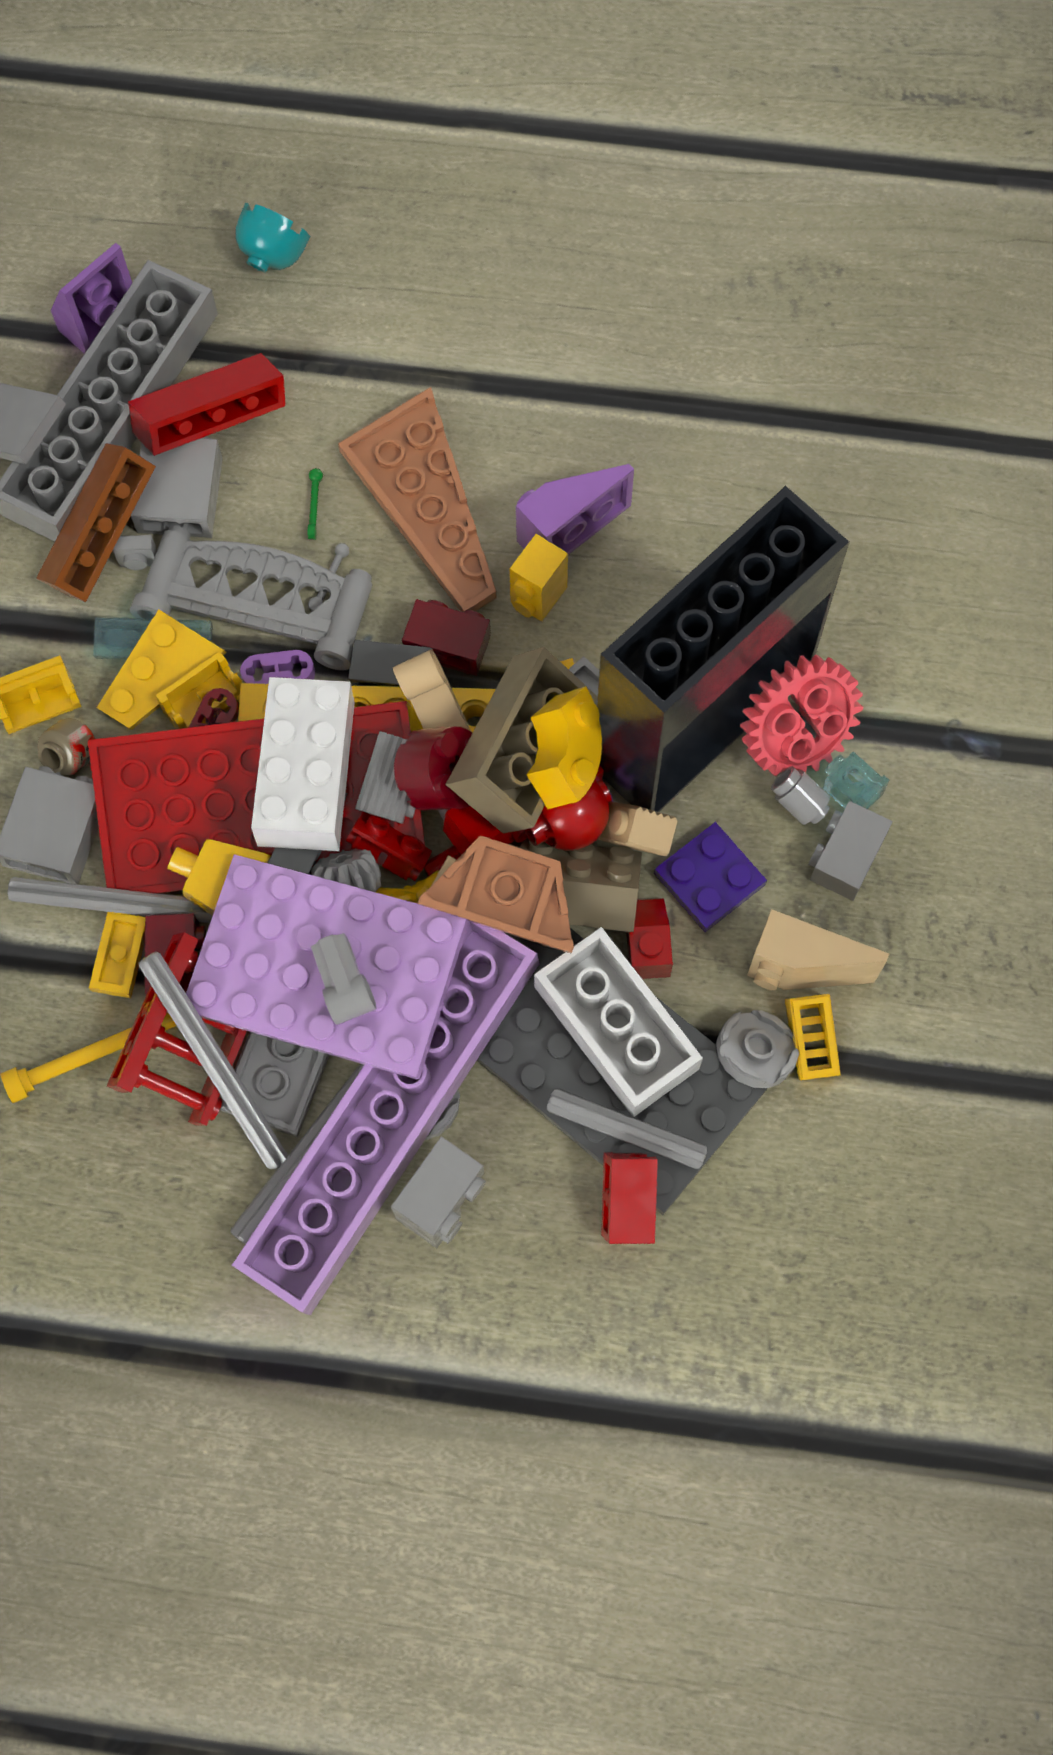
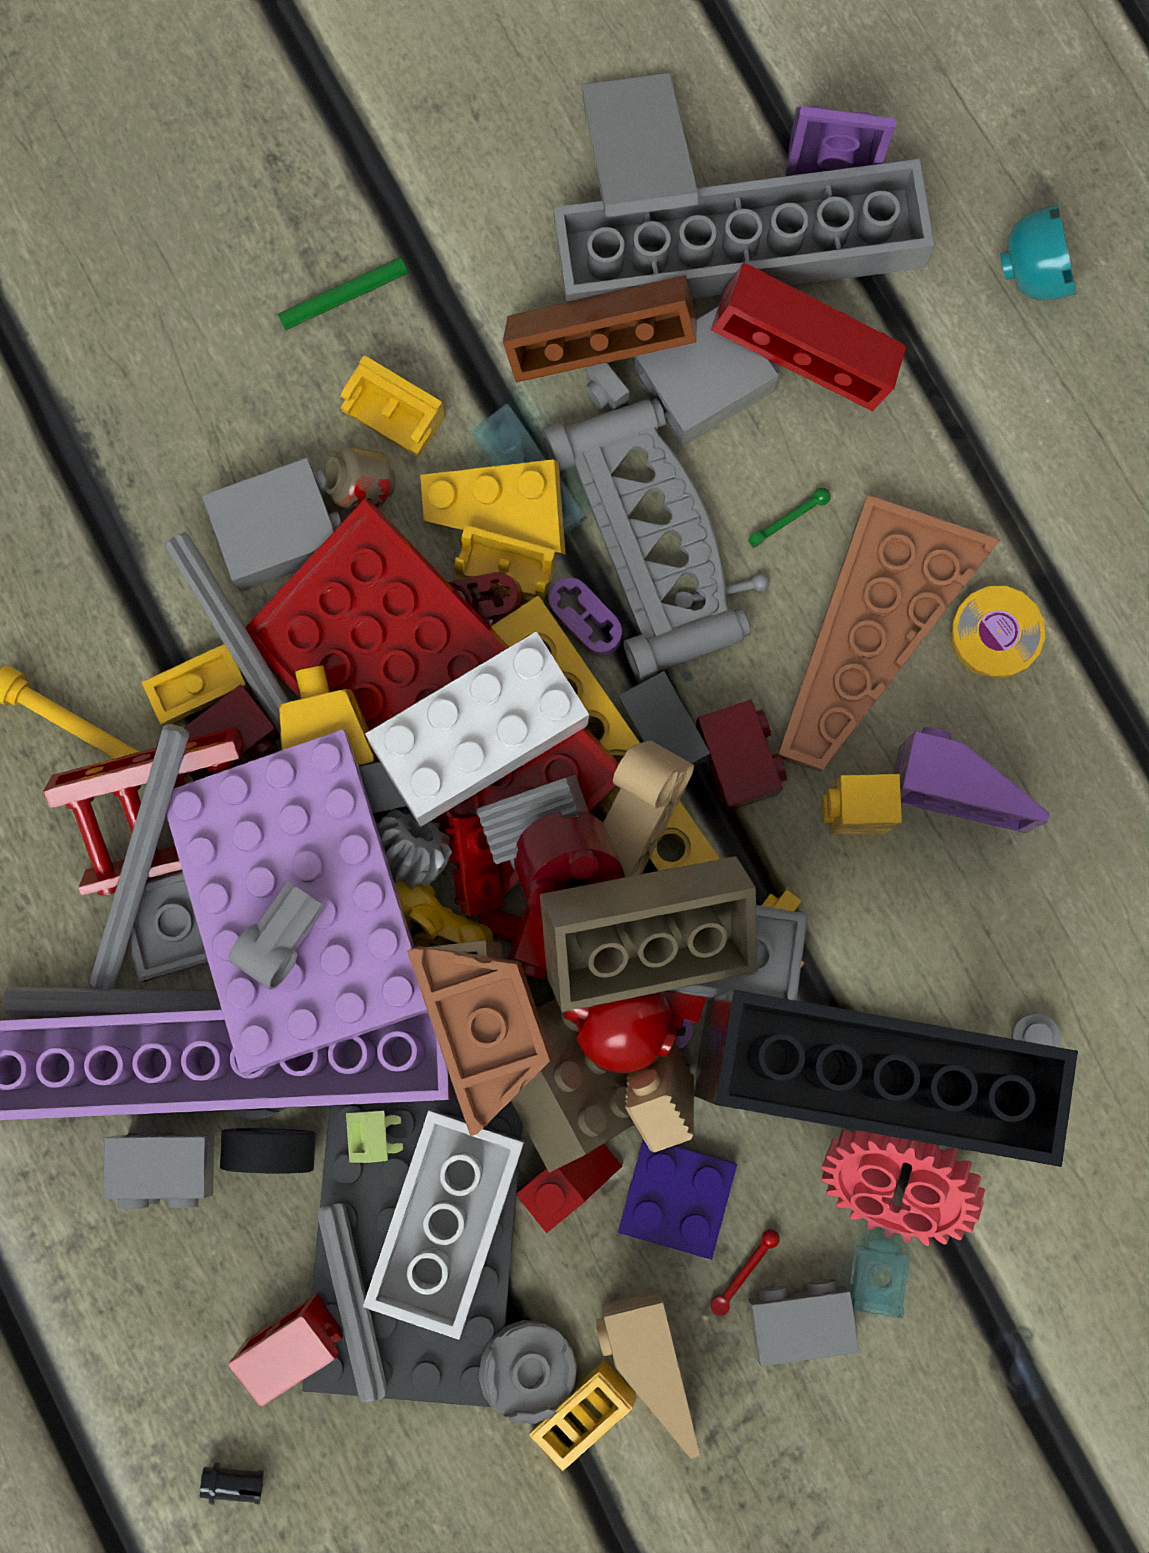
camera: 55 degrees right, 10 degrees up
yellow brick [526,686,602,809] -> none
light grey brick [771,766,830,825] -> none
none -> black pin [200,1462,264,1505]
none -> black tyre [220,1128,316,1174]
none -> yellowish green tile [346,1110,403,1163]
none -> red hinge [710,1229,780,1316]
none -> yellow tile [950,586,1046,679]

